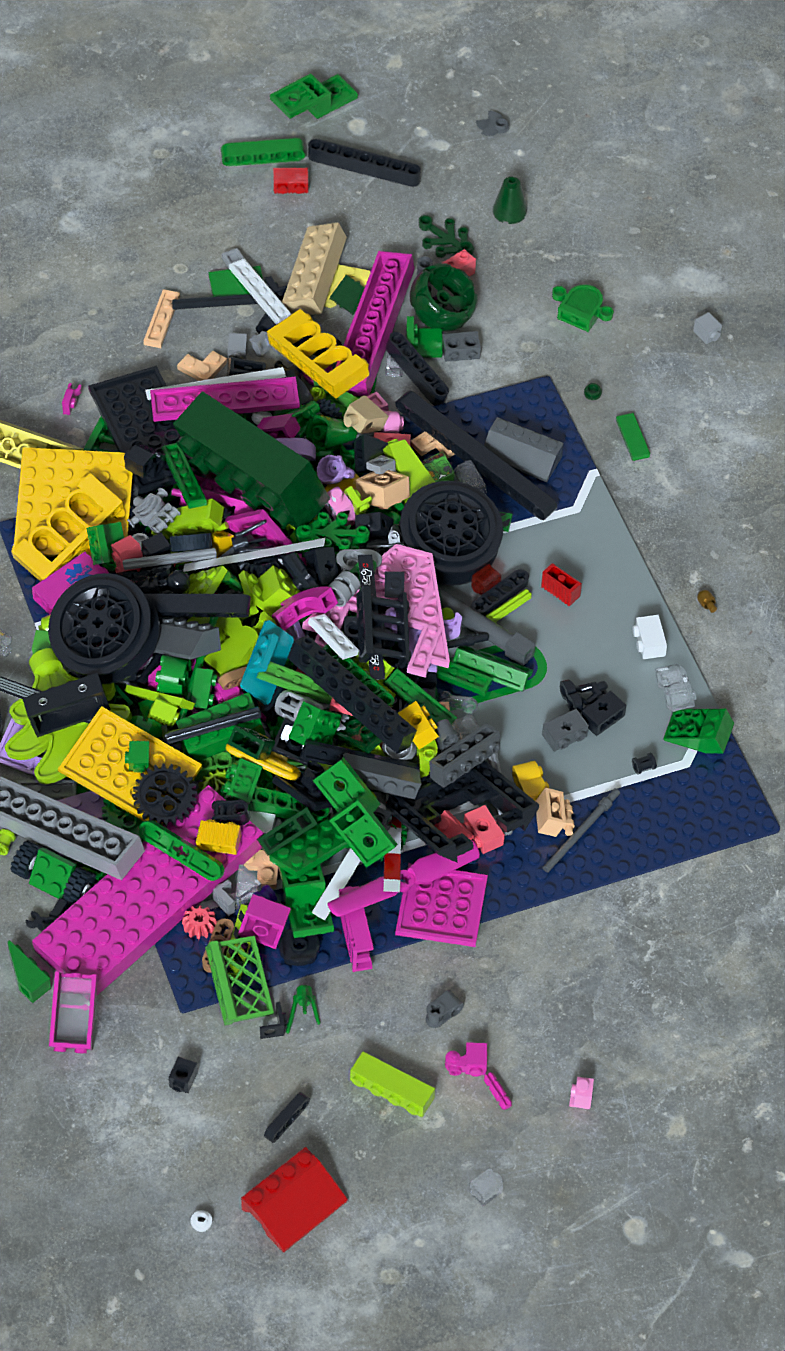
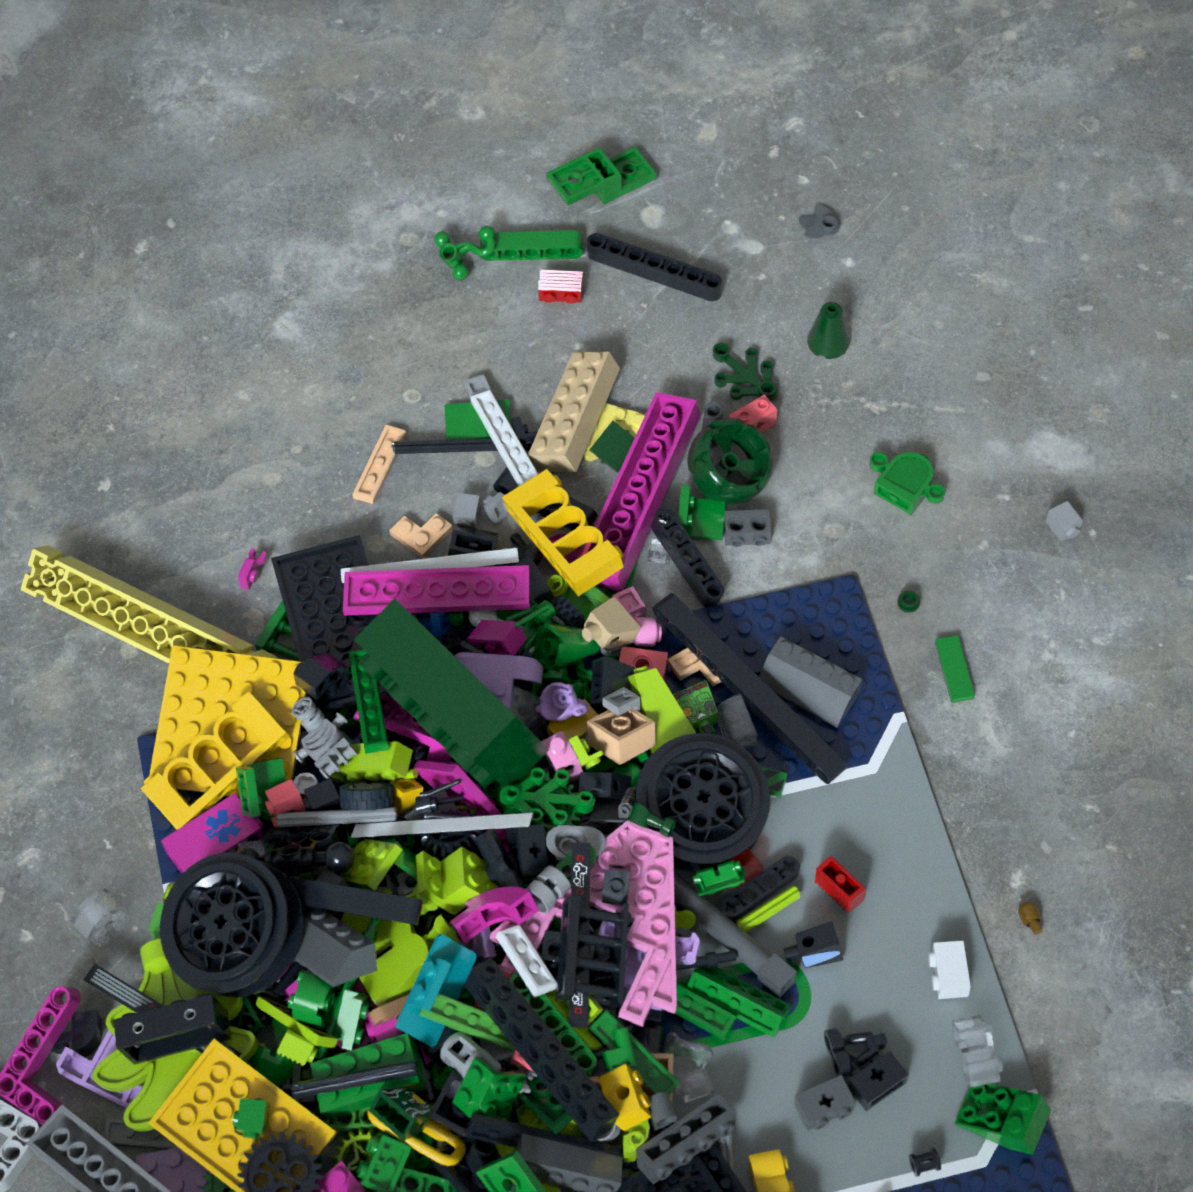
camera: 10 degrees right, 5 degrees up
none -> light grey wheel [292,697,324,730]
none -> green piece [434,225,496,281]
none -> green piece [601,1027,637,1072]
none -> dark green leg [627,802,677,838]
none -> green hinge [693,860,745,896]
none -> black torso [783,921,844,968]

